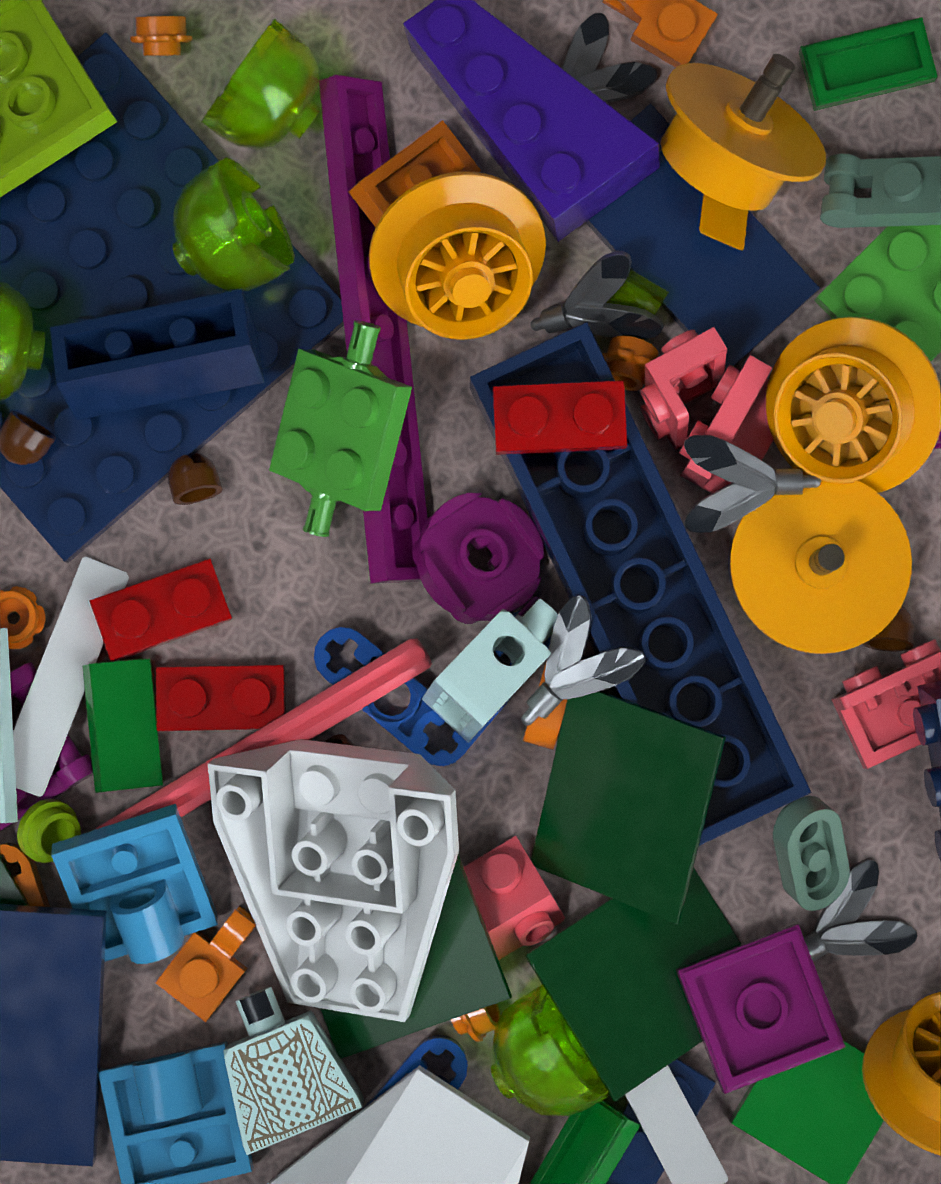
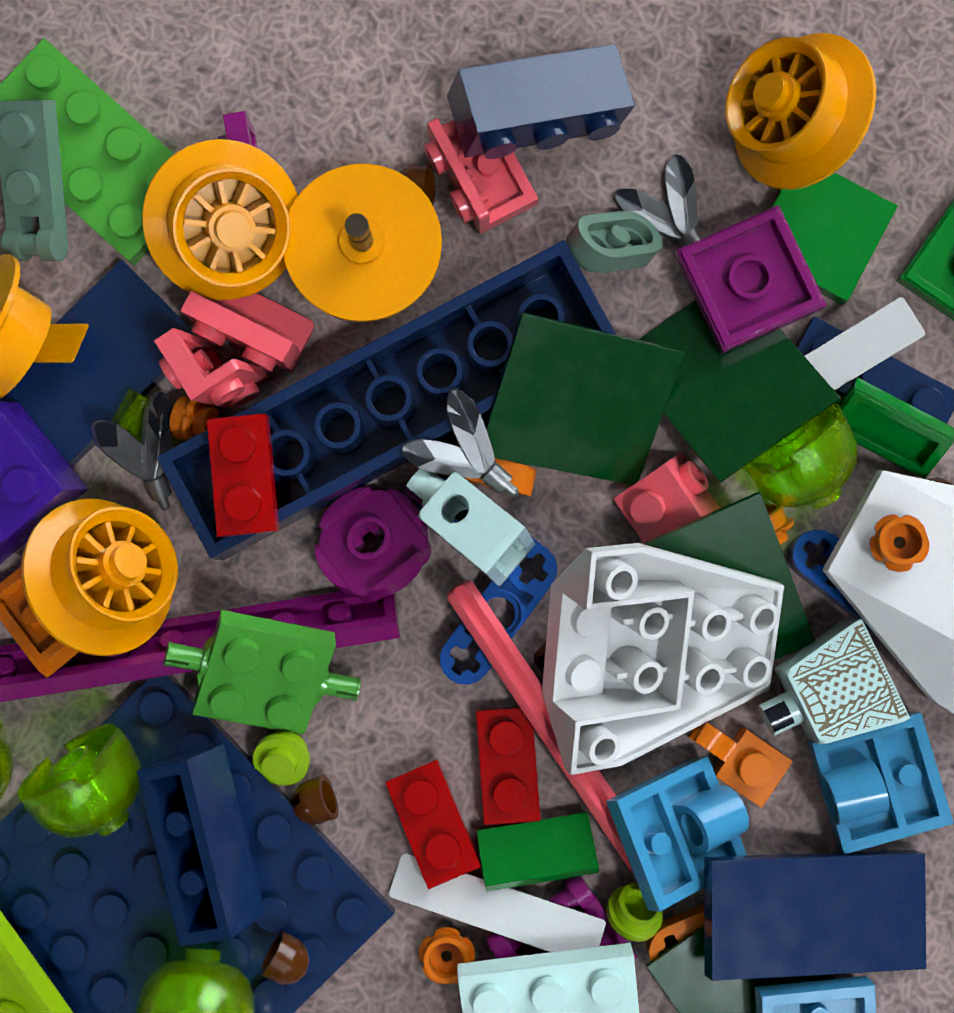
camera: 90 degrees left, 0 degrees up
flat silver piece [684,435,821,533] -> none
none -> lime plate [253,730,310,785]
none -> orange plate [869,514,930,572]

